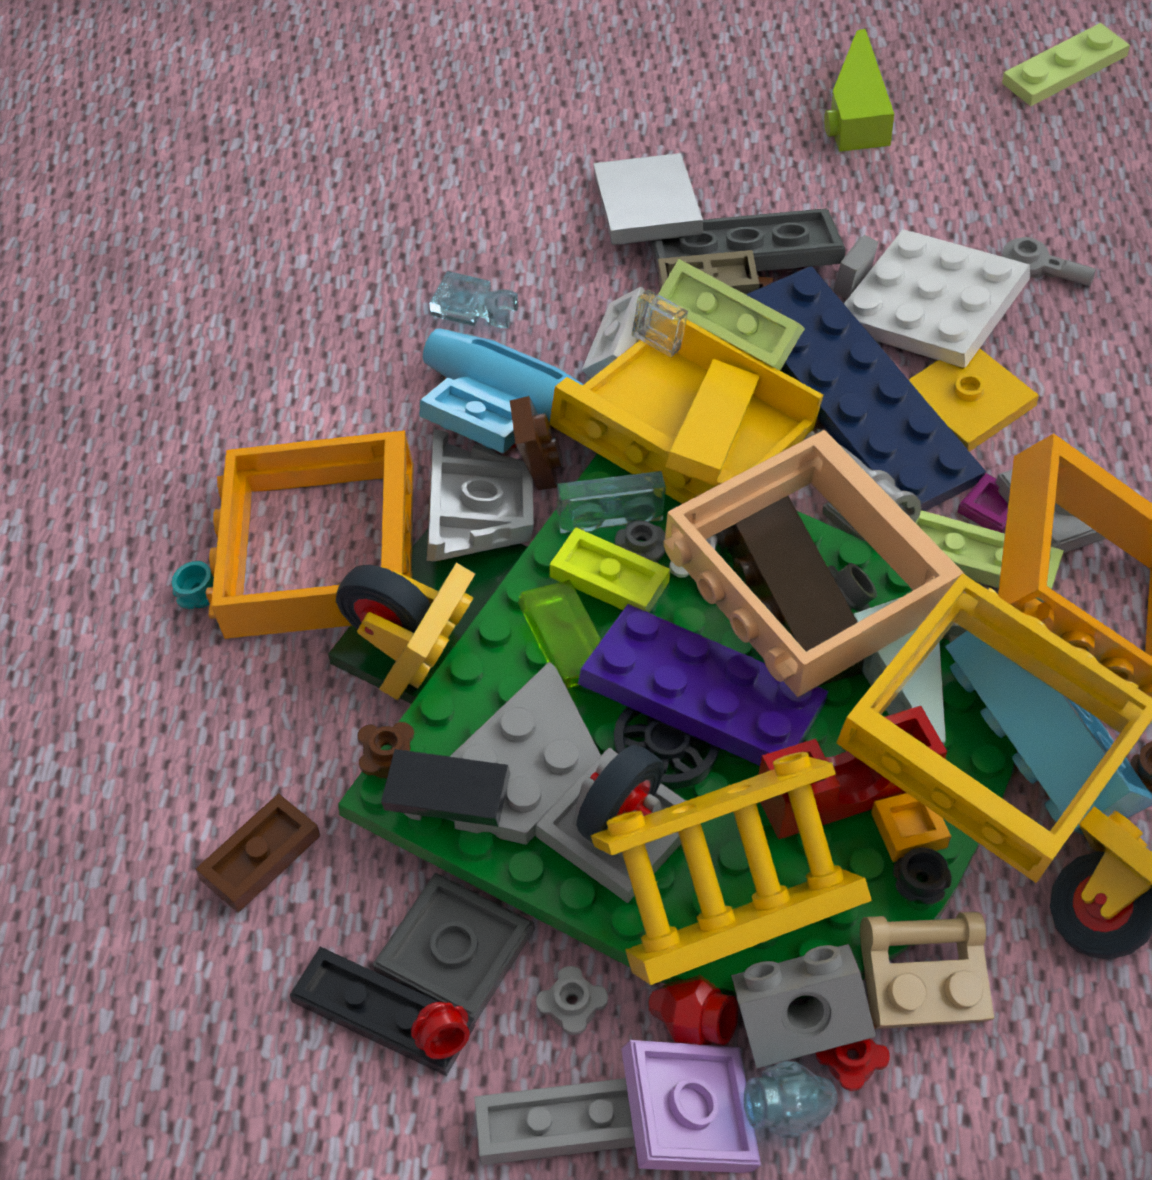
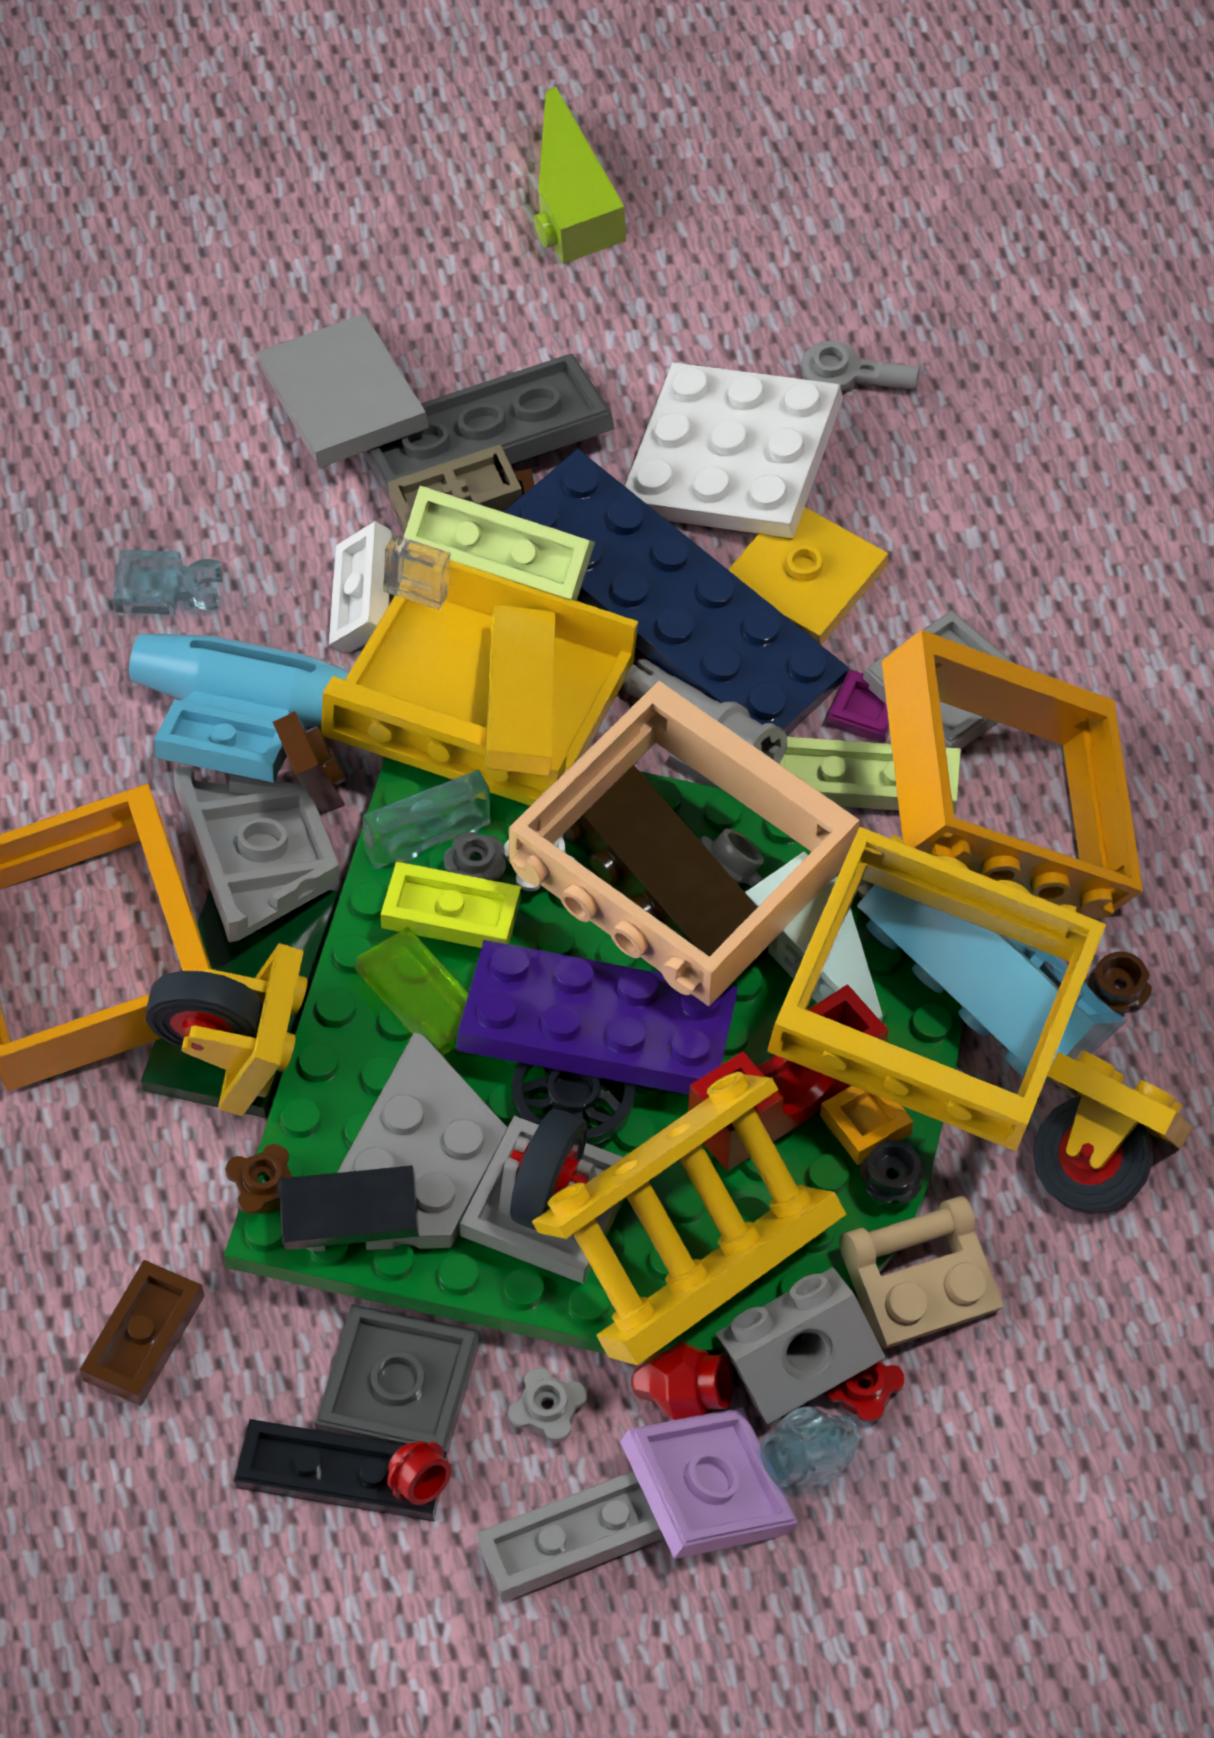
camera: 15 degrees left, 5 degrees up
light grey tile [834,235,878,299] -> none
yellowish green plate [1002,23,1130,106] -> none

